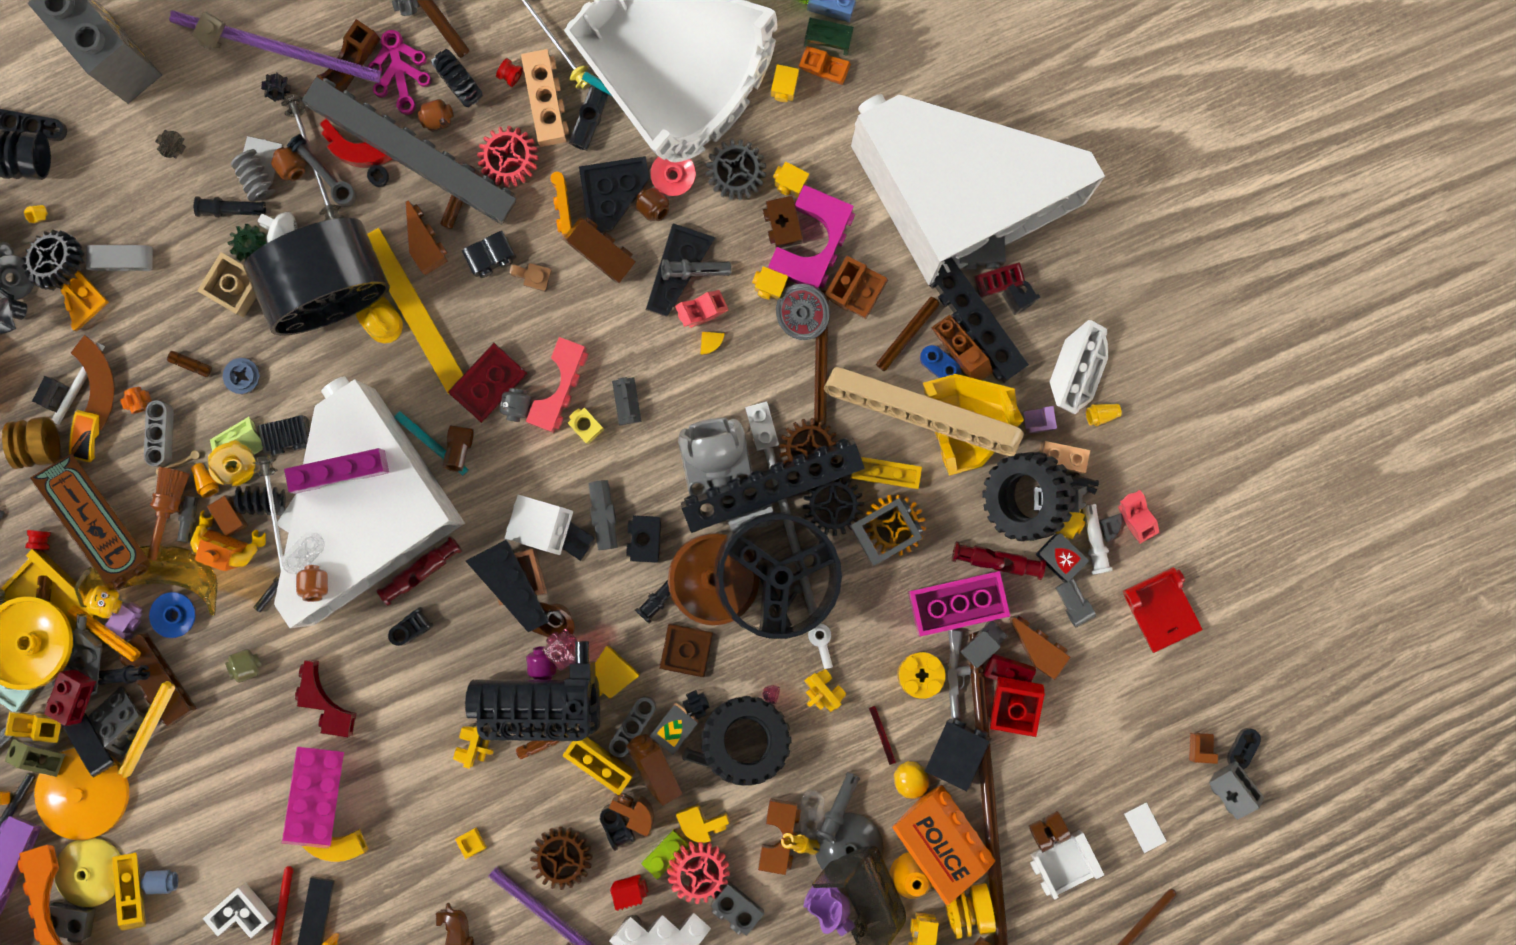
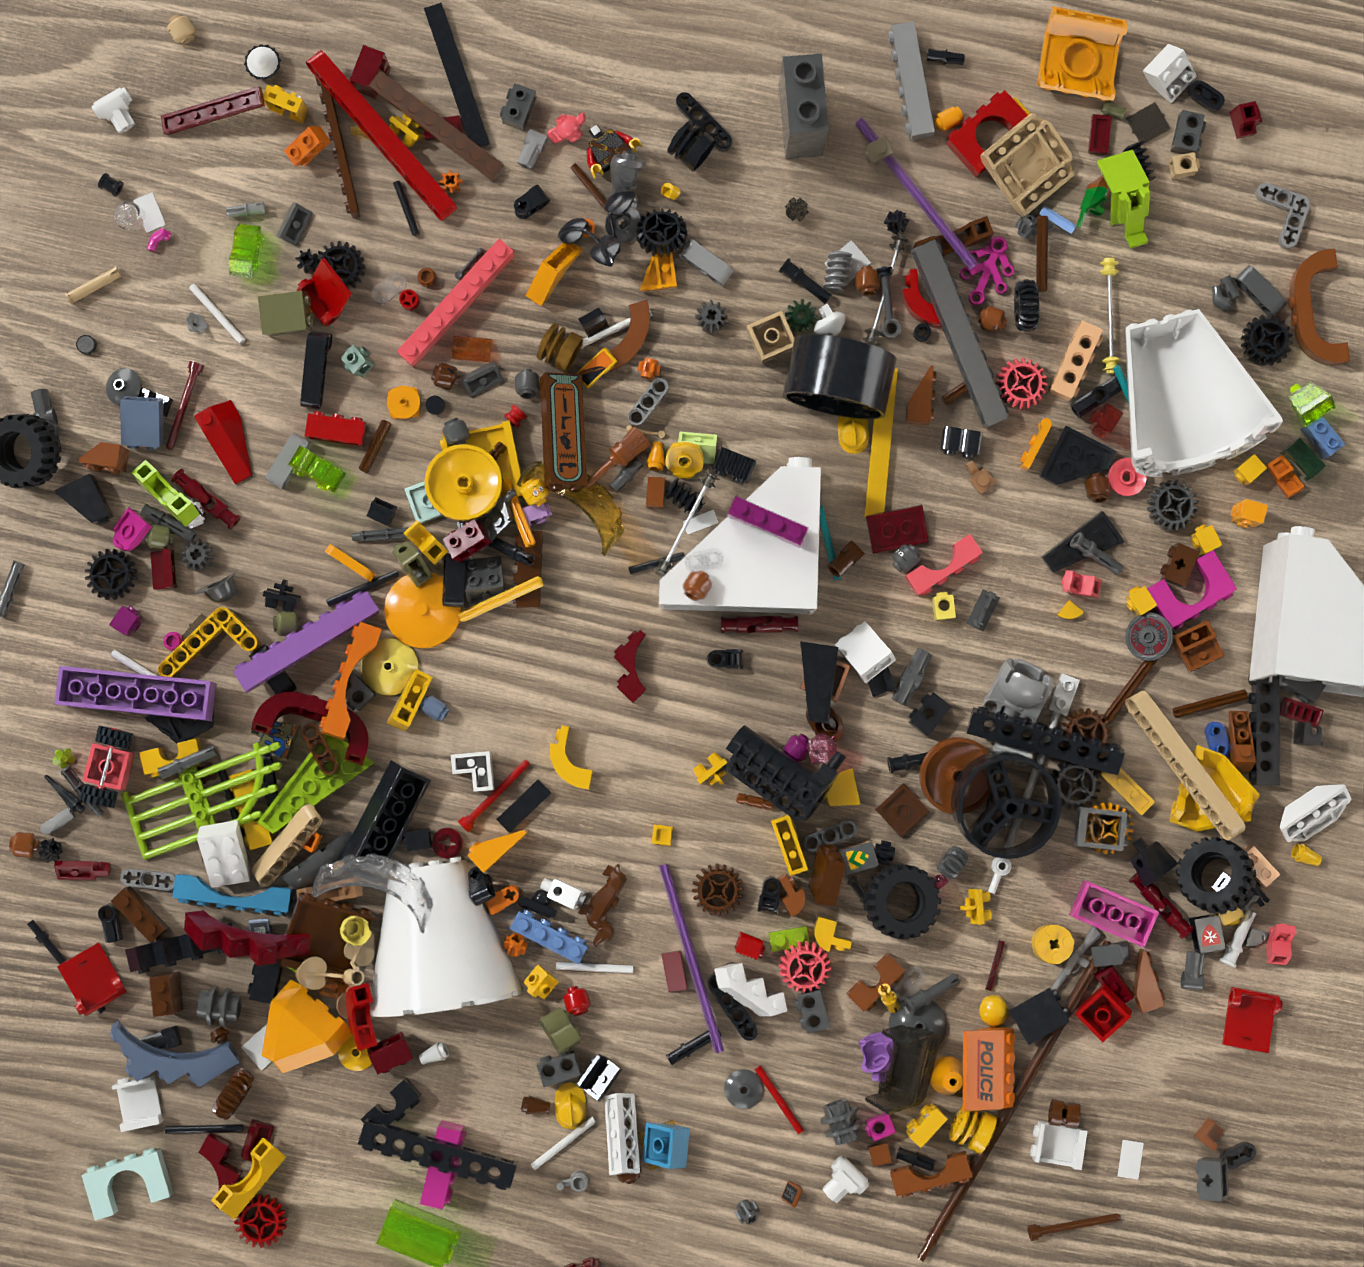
camera: 30 degrees right, 0 degrees up
blue dish [149,592,196,638] -> none
reddish brown axle [167,351,212,377] -> none
torso [190,510,266,571] -> none
sand blue gear [223,358,260,394] -> none
olive head [225,649,262,683] -> none
dark pink brick [281,747,344,849] -> none
red wheel [496,58,523,87] -> none
reddish brown brick [562,218,636,283] -> none
lavender panel [1023,406,1057,434] -> none
none -> dark grey head [515,369,540,399]
none -> dark grey gear [695,300,728,333]
none -> dark grey gear [937,846,969,880]
none -> clear red brick [1088,403,1124,438]
none -> black torso [1131,837,1178,887]
none -> light orange brick [1230,499,1268,528]

